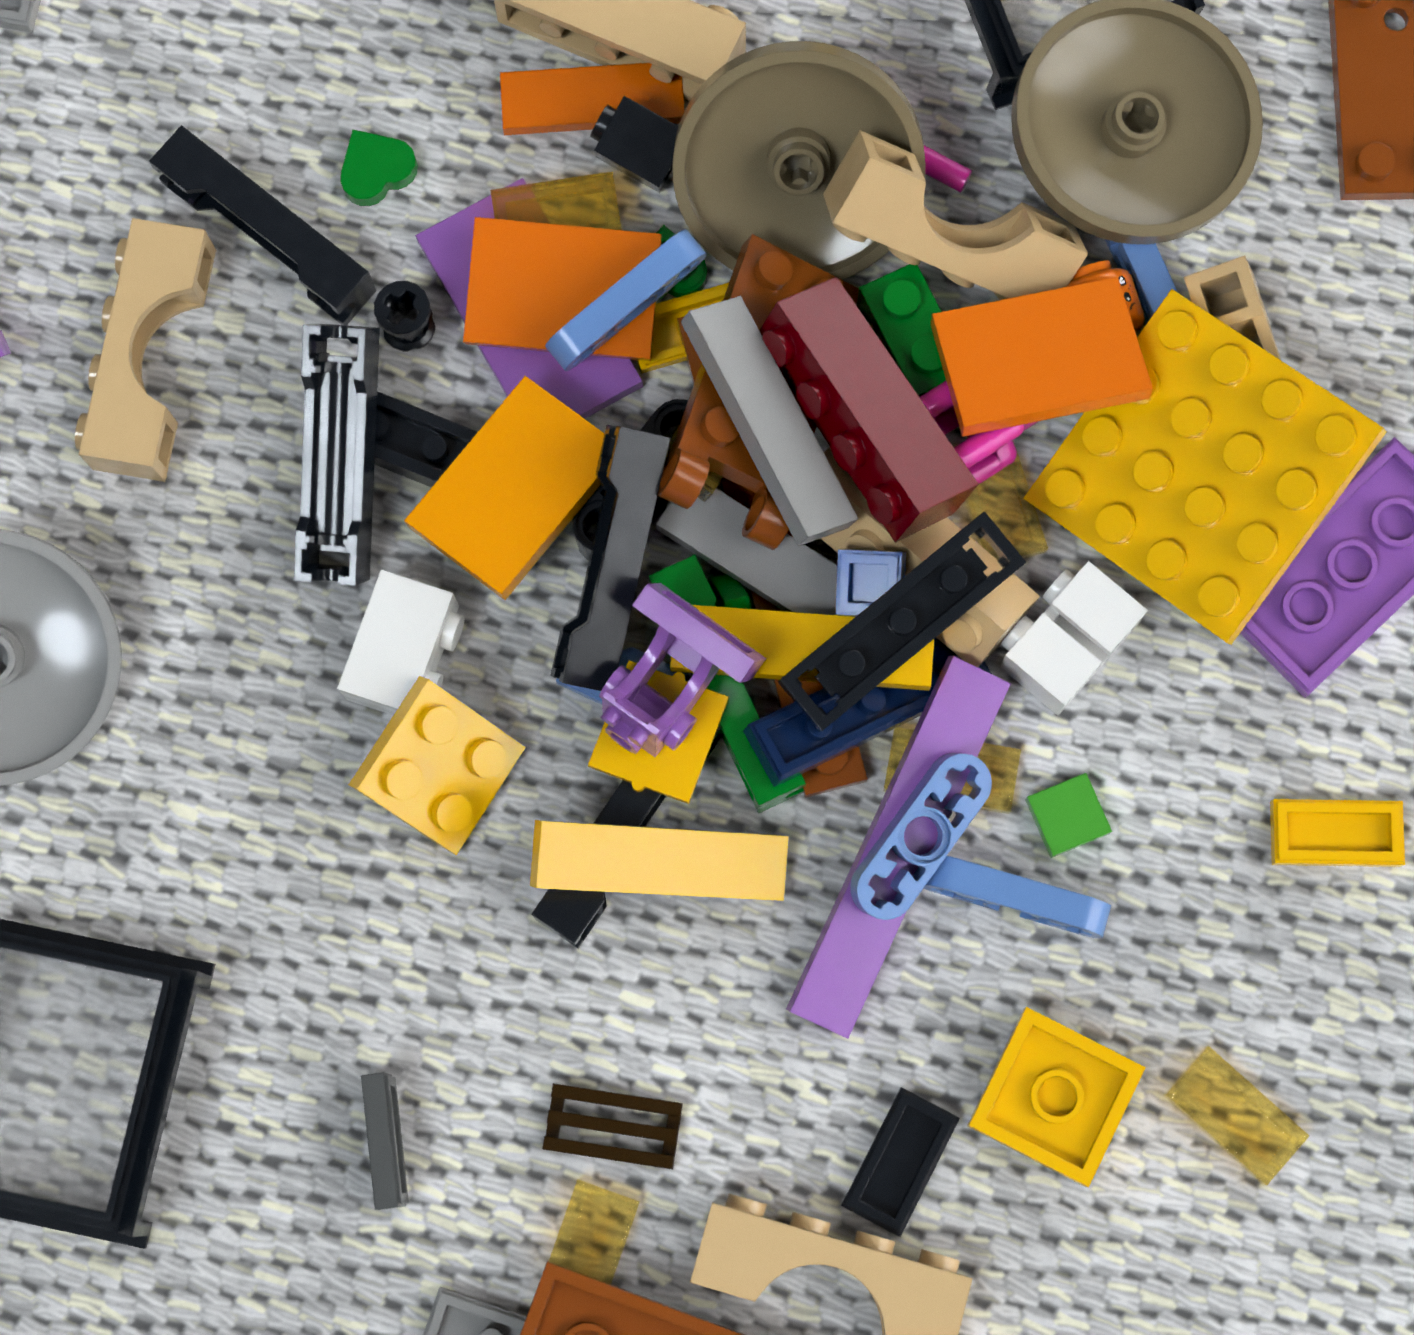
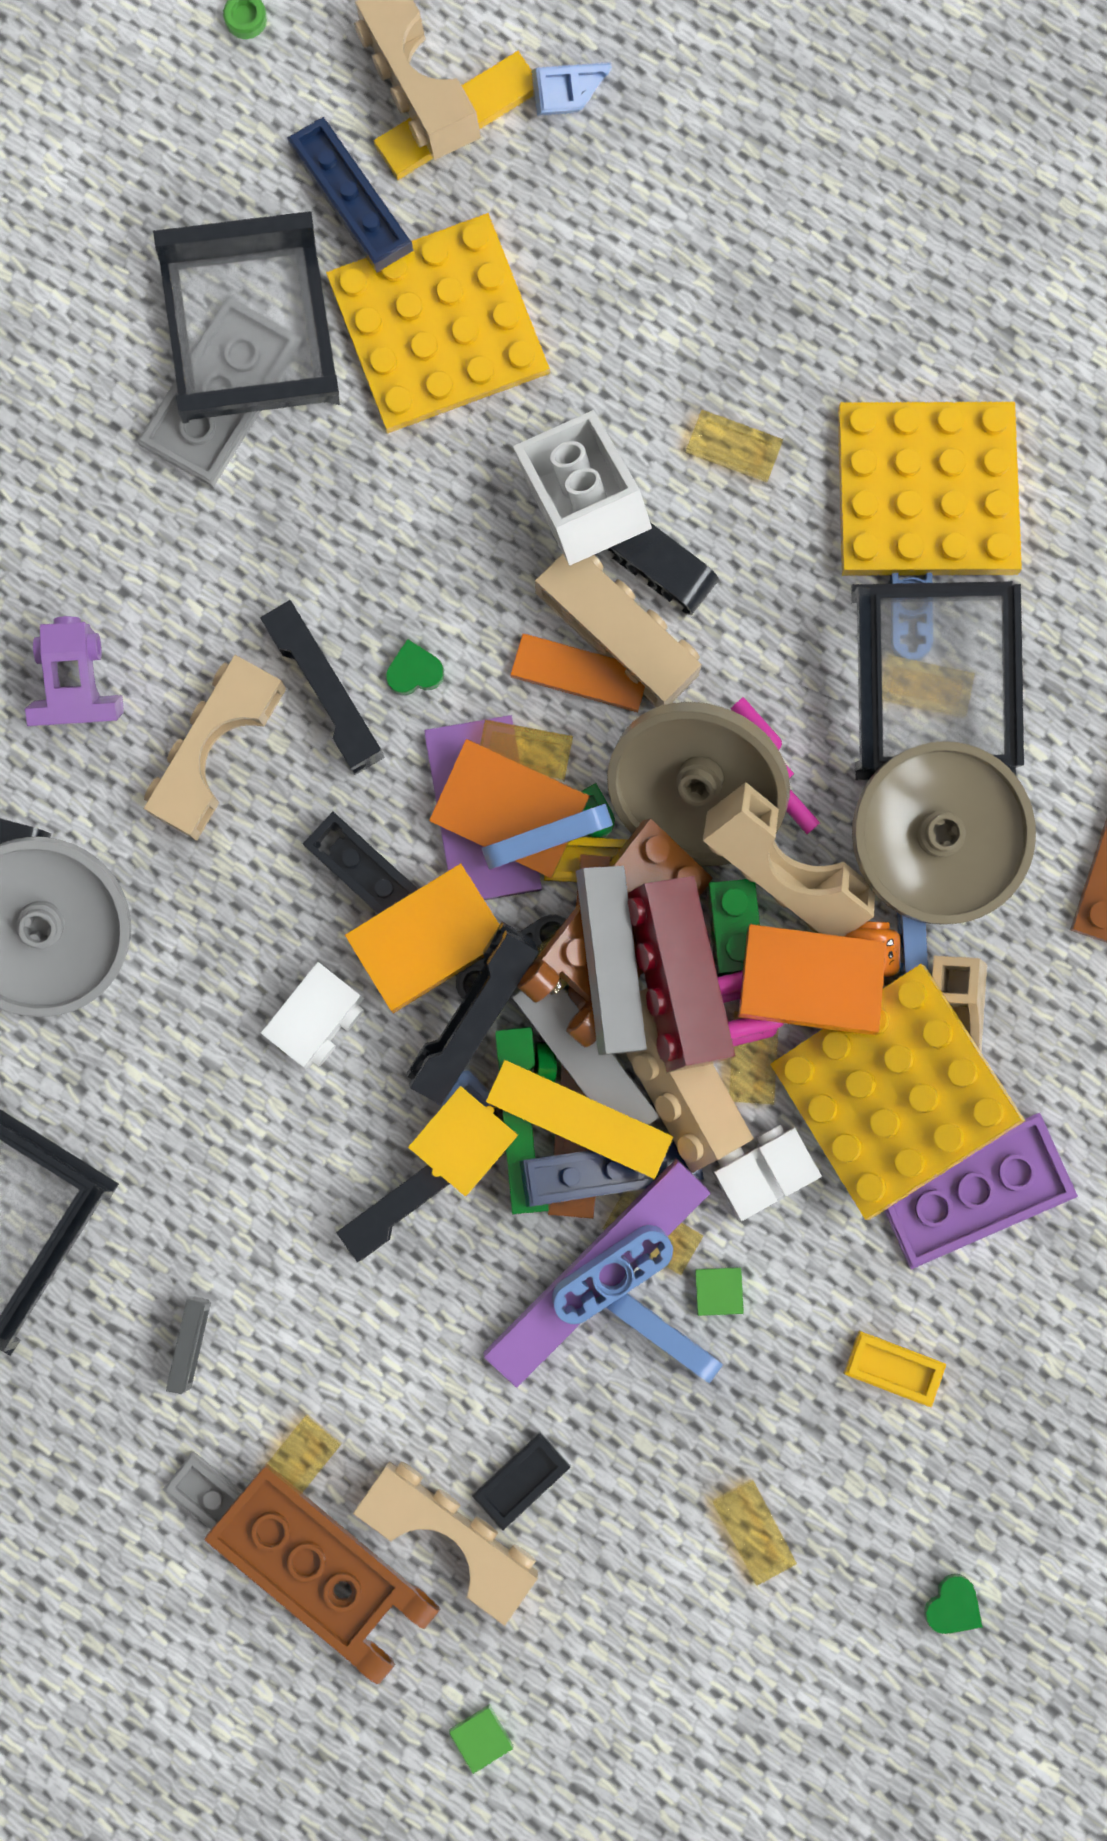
camera: 20 degrees right, 5 degrees up
black piece [294,324,380,586] -> none
yellow plate [348,676,526,855] -> none
black bush [374,281,436,352] -> none
yellow tile [530,820,789,901] -> none
dark brown tile [542,1083,683,1170] -> none
black brick [590,96,678,193] -> none
medium lavender tile [599,583,766,758] -> none
black piece [777,511,1026,732] -> none
tile [835,549,906,616] -> none
yellow plate [967,1007,1146,1187] -> none

